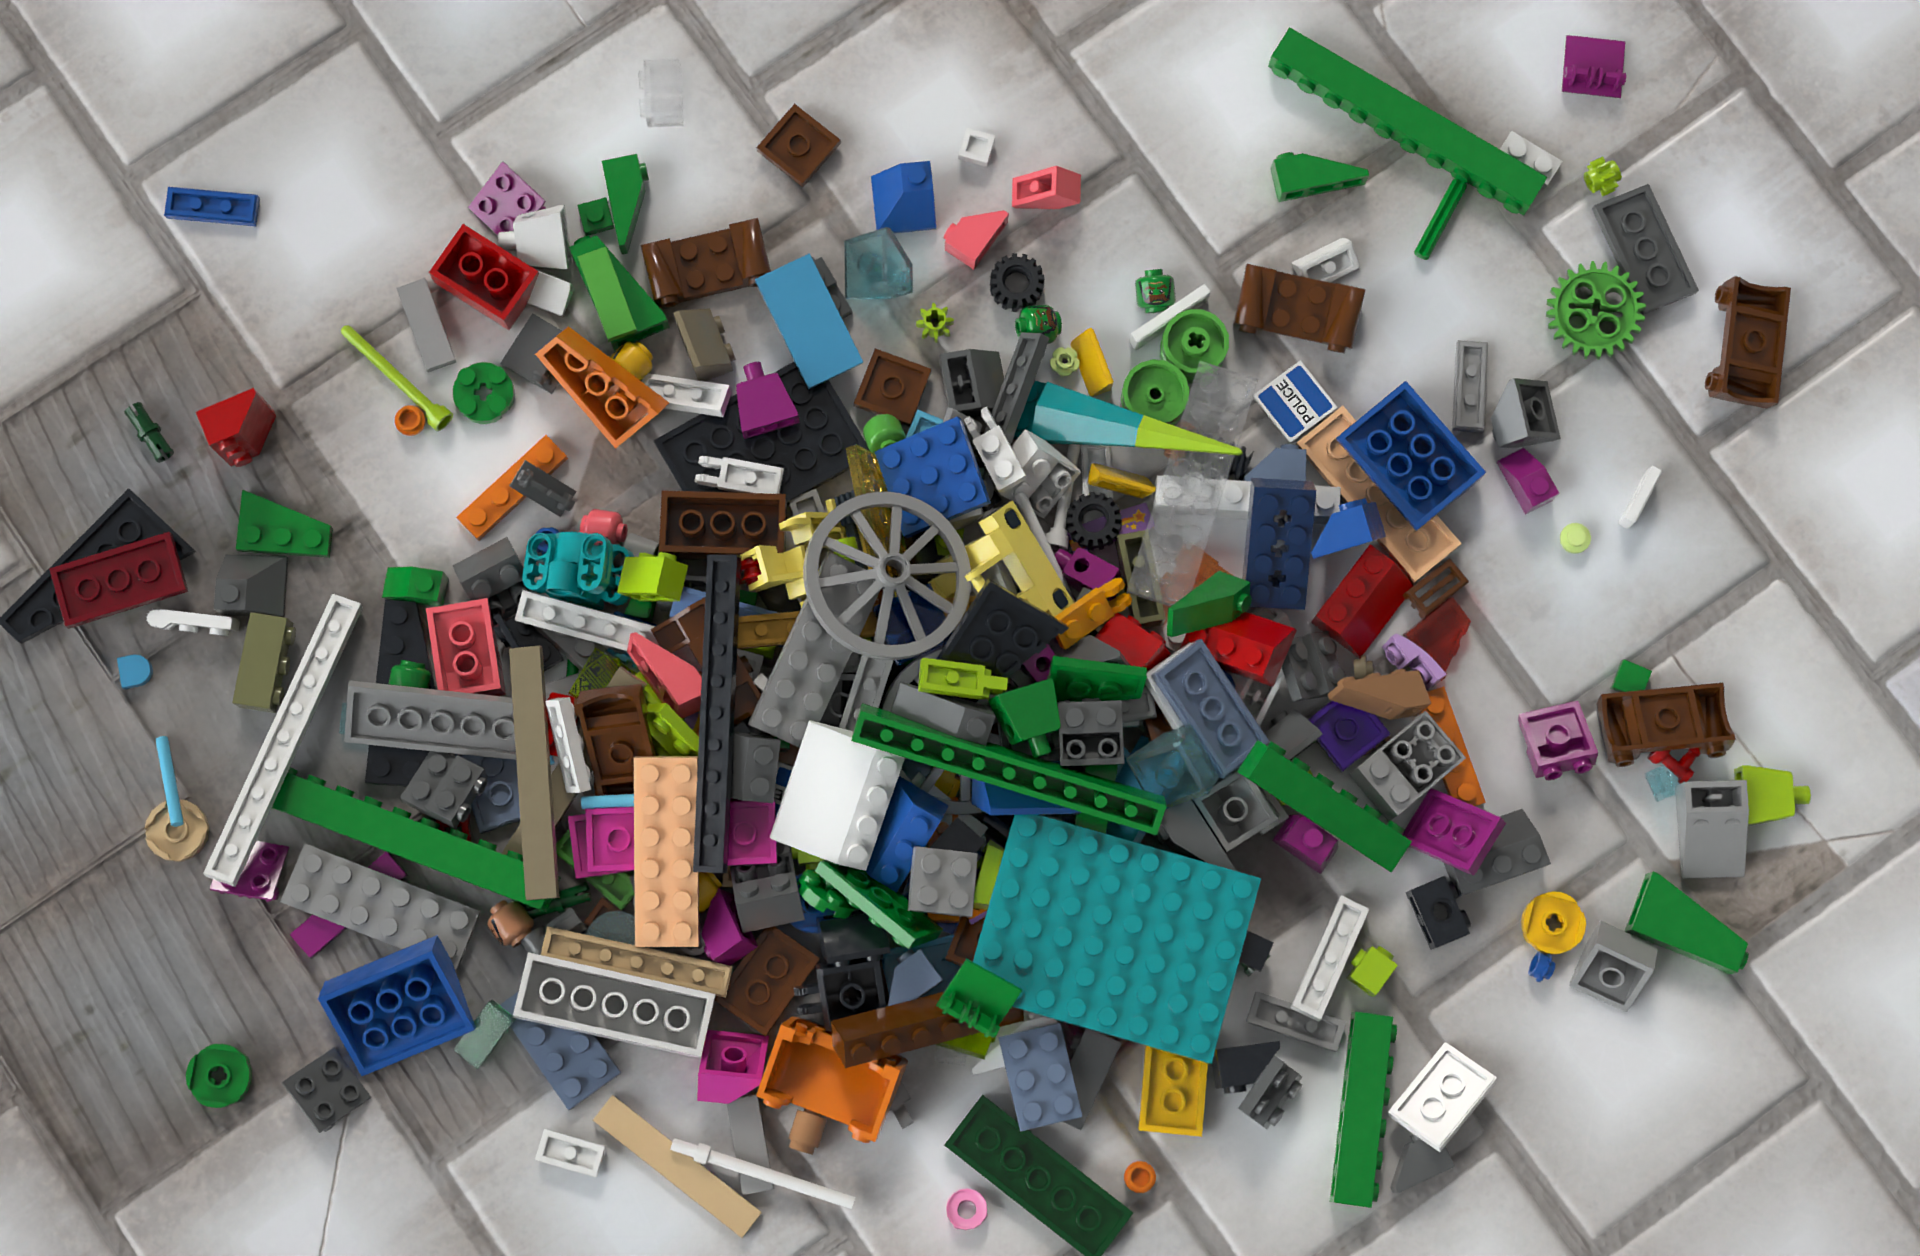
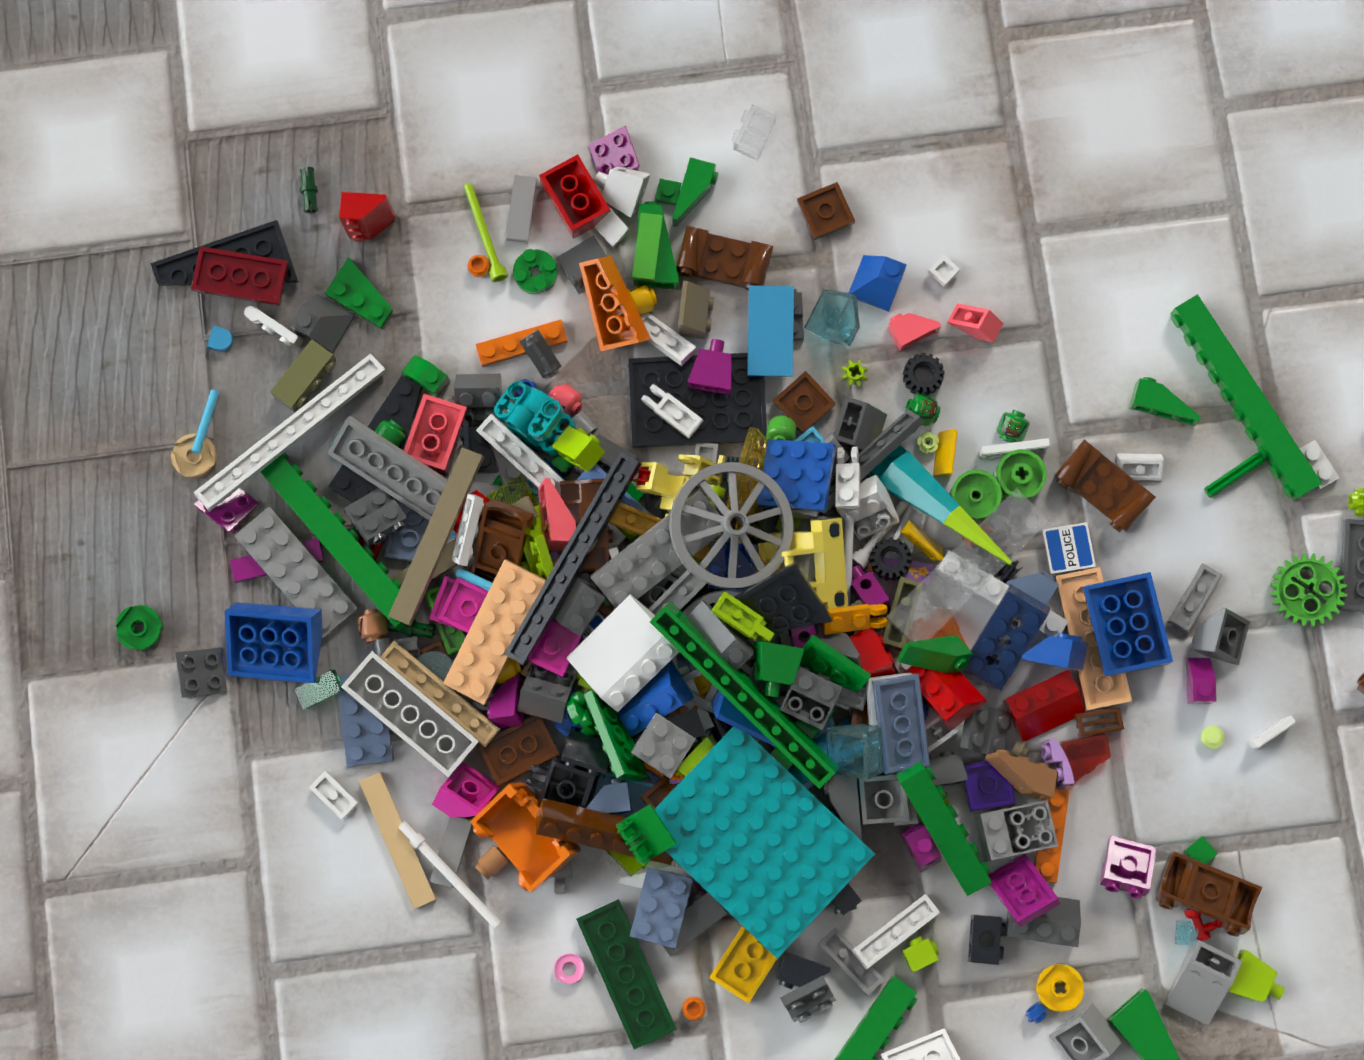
camera: 35 degrees right, 0 degrees up
blue tile [164,187,260,227] -> none
reddish brown brick [659,490,787,560] -> none

